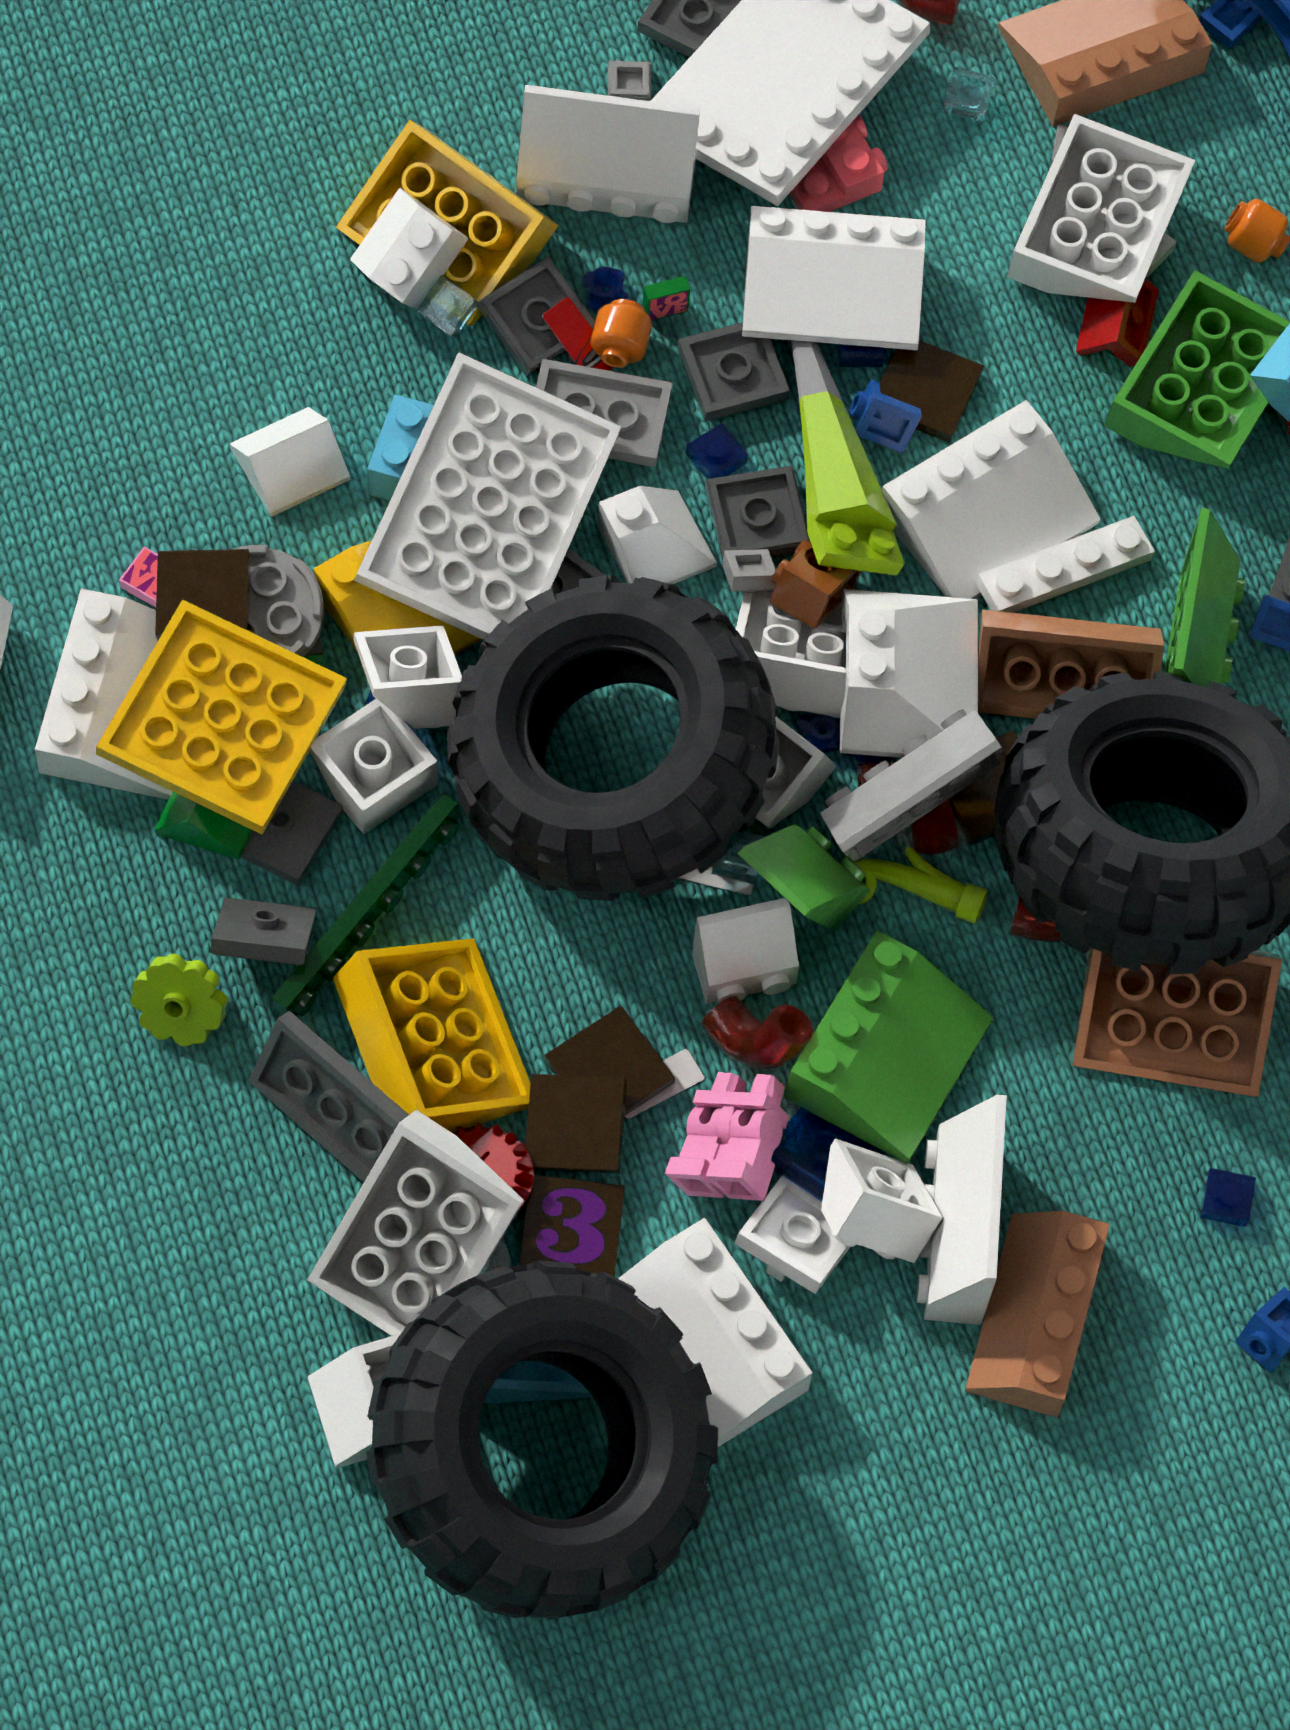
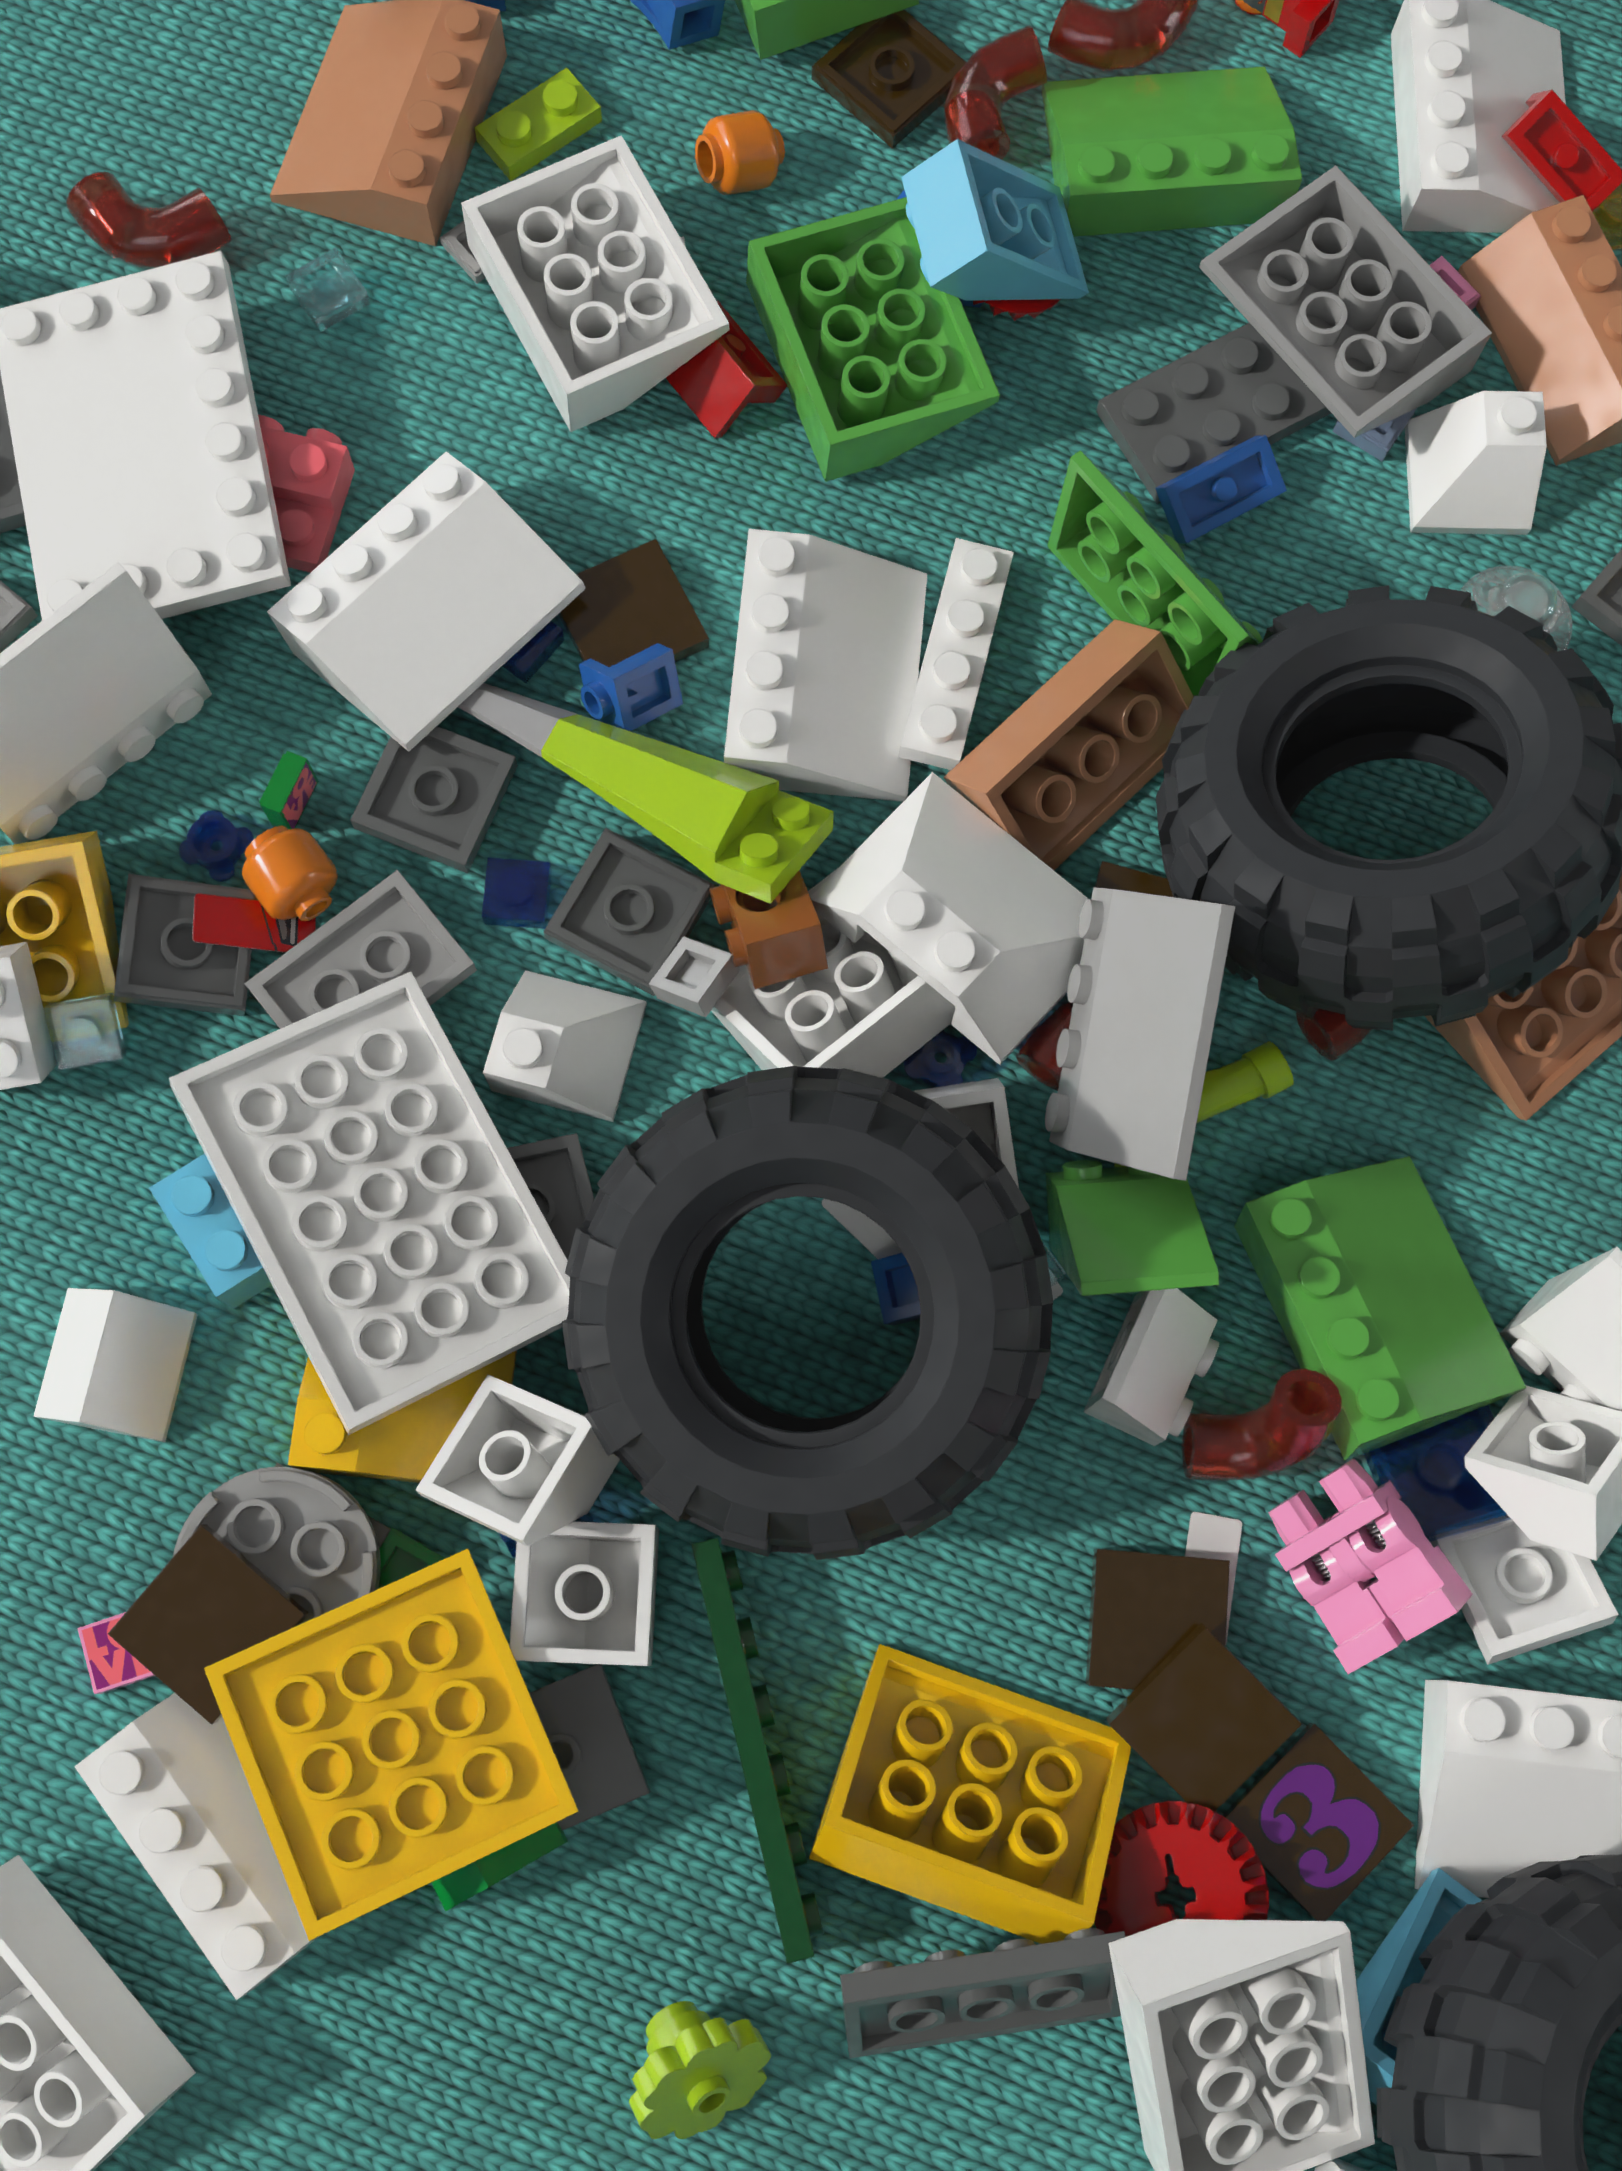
camera: 50 degrees left, 10 degrees up
dark grey plate [211,898,317,965] -> none
none -> lime plate [474,67,602,181]

